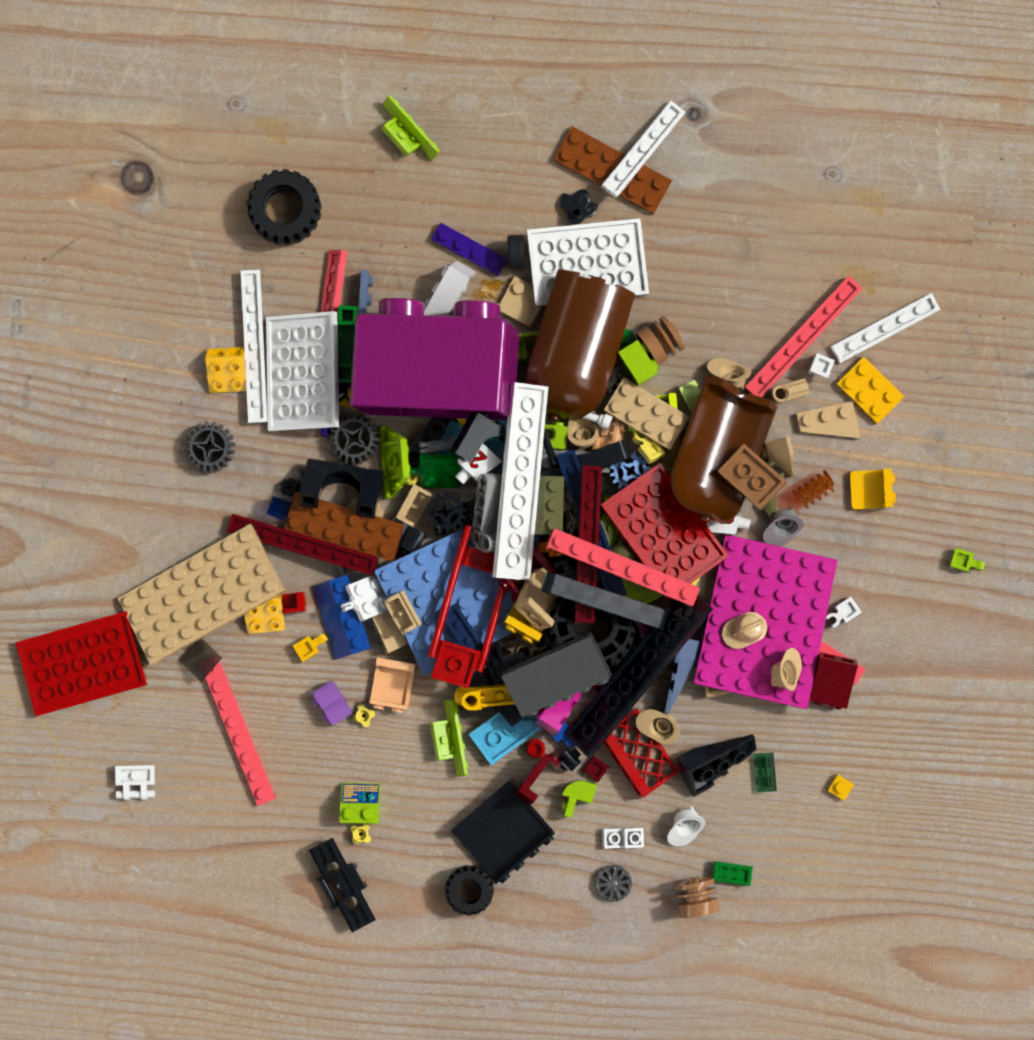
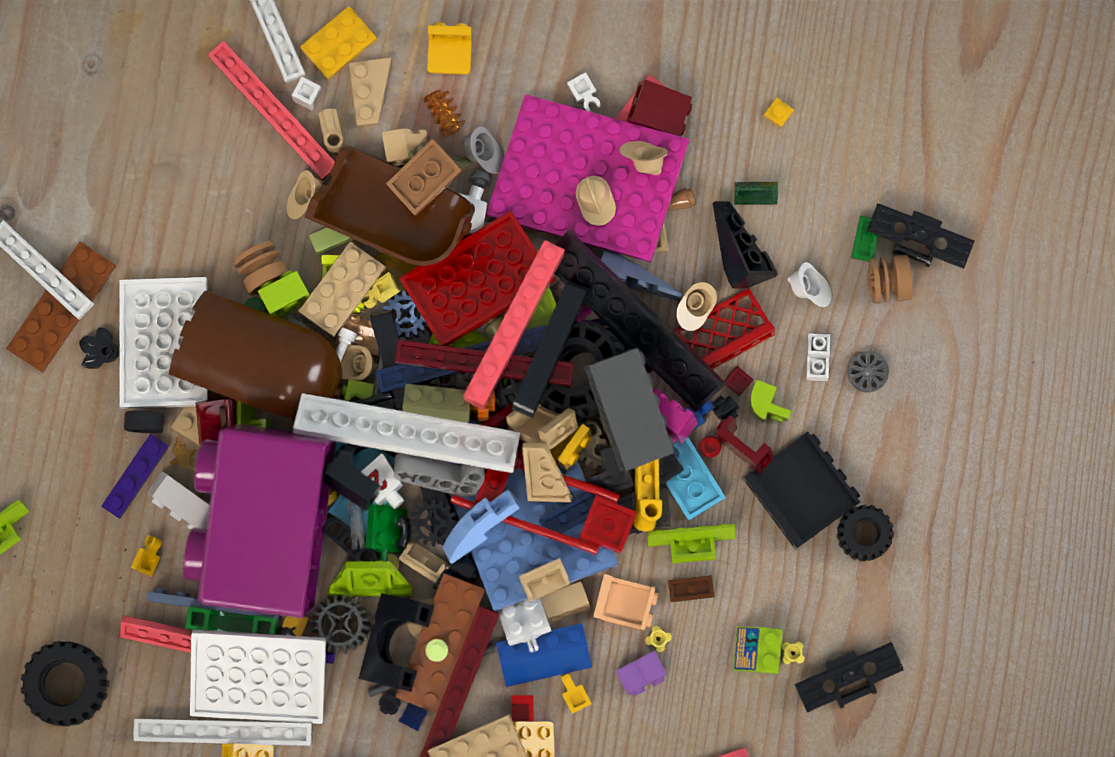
camera: 85 degrees left, 5 degrees down
none -> yellow plate [131,535,162,577]
none -> dark red plate [195,397,235,445]
none -> black arm [395,516,411,550]
none -> yellowish green plate [426,639,448,662]
none -> light blue slope [443,490,519,564]
none -> dark grey plate [469,170,491,189]
none -> tan wing [523,443,572,502]
none -> medium nougat cone [668,187,696,211]
none -> reddish brown plate [668,575,715,603]
none -> black piece [866,203,975,269]

